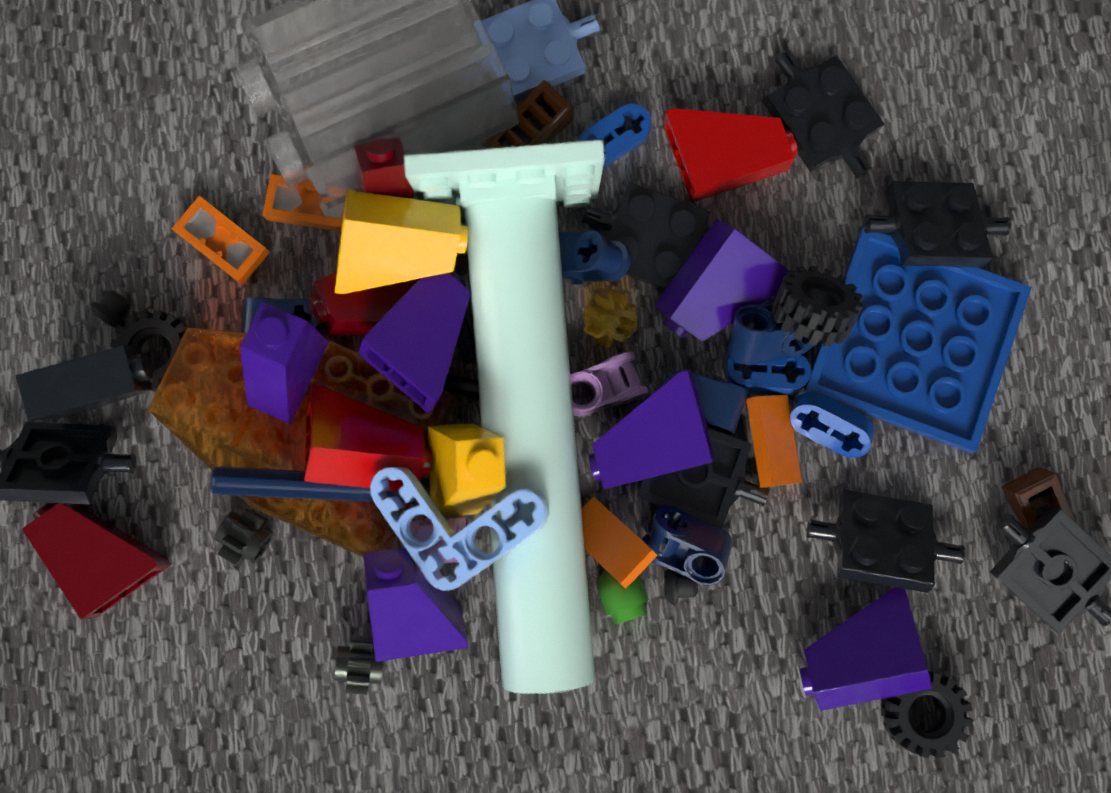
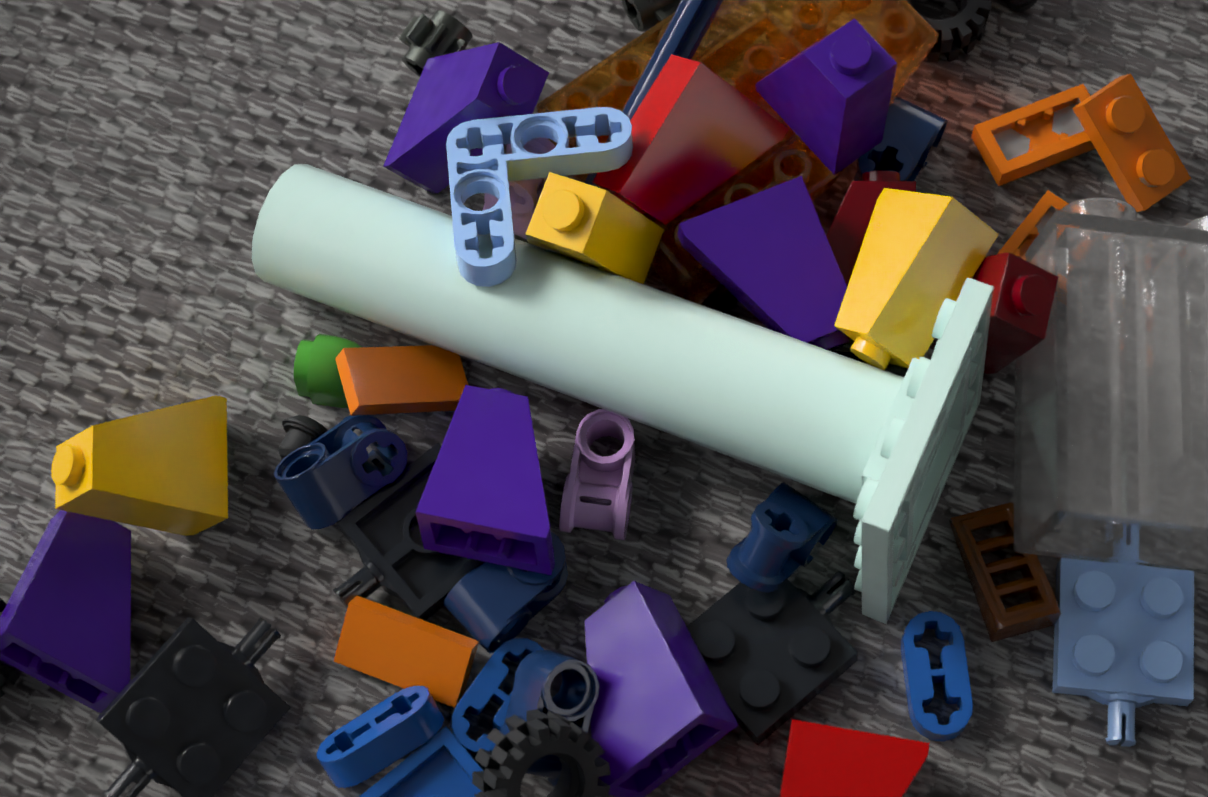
camera: 120 degrees right, 15 degrees down
clear yellow gear [583,289,638,348] -> none
none -> yellow slope [51,395,228,536]
none -> orange piece [1072,73,1191,212]

